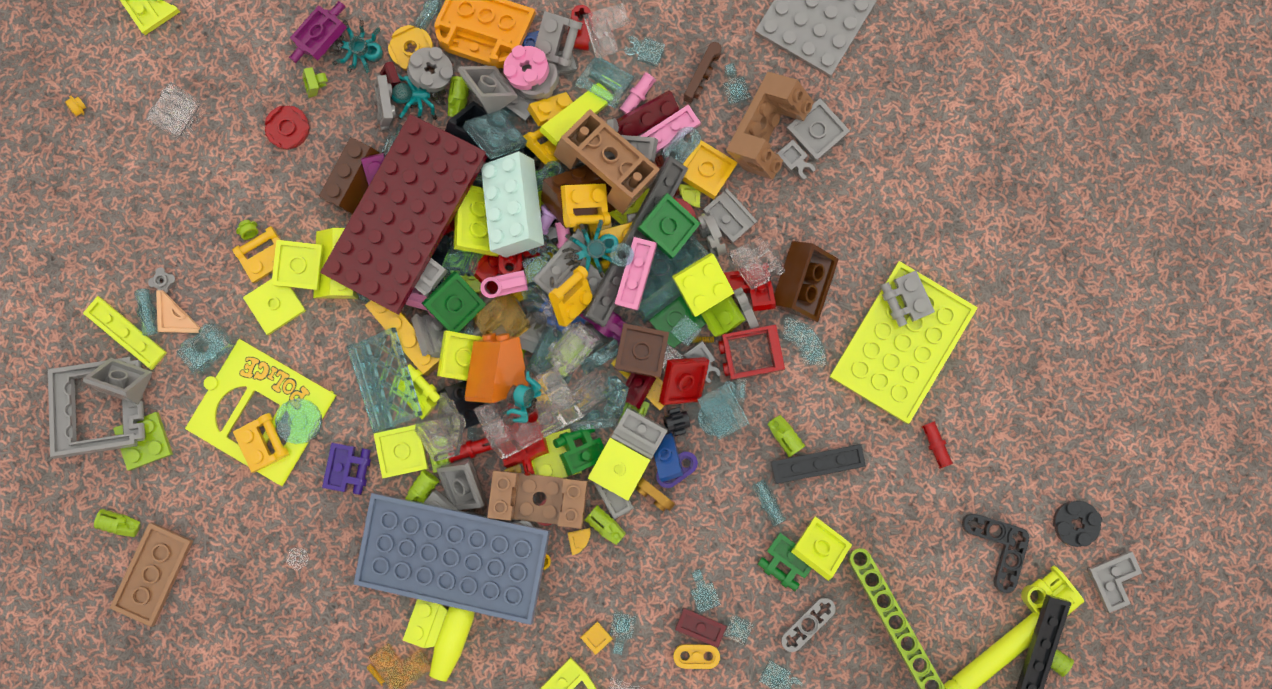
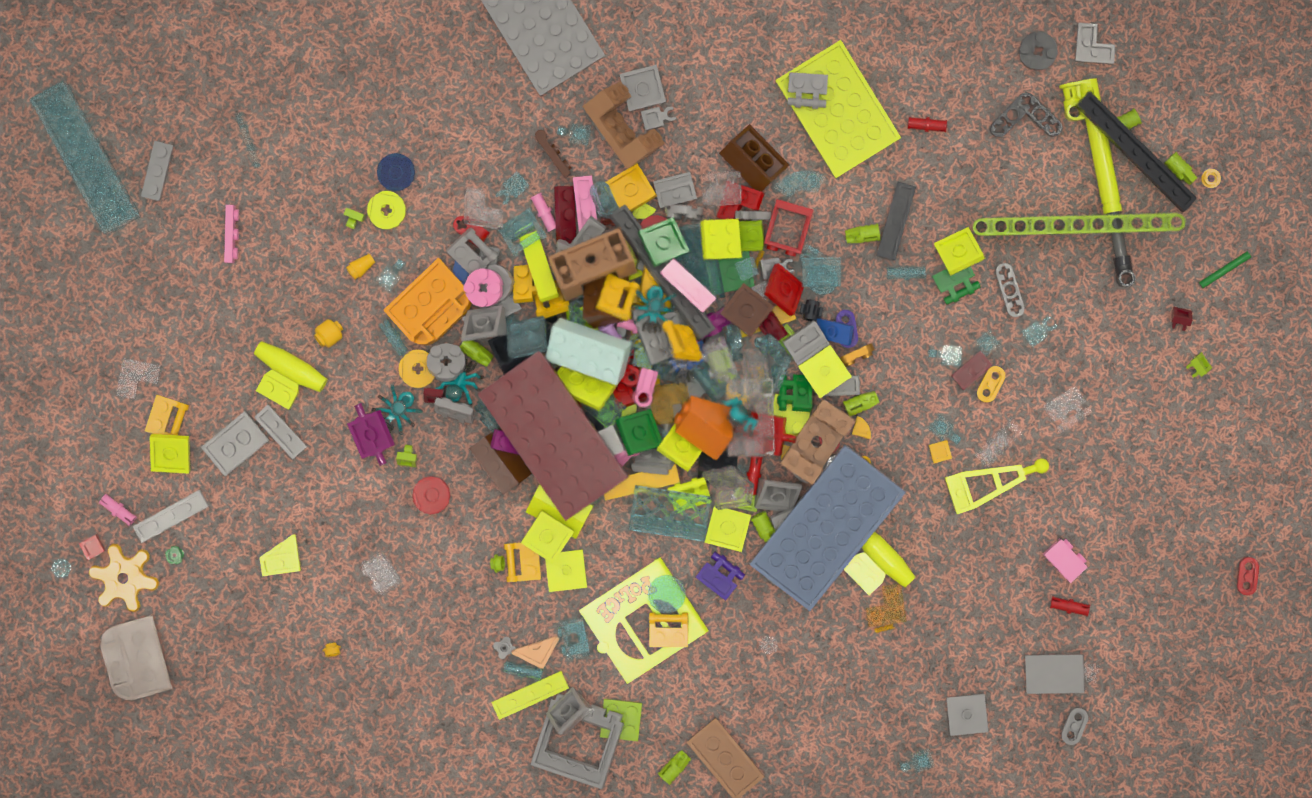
camera: 75 degrees left, 5 degrees up
clear light blue plate [610,243,634,267] -> none

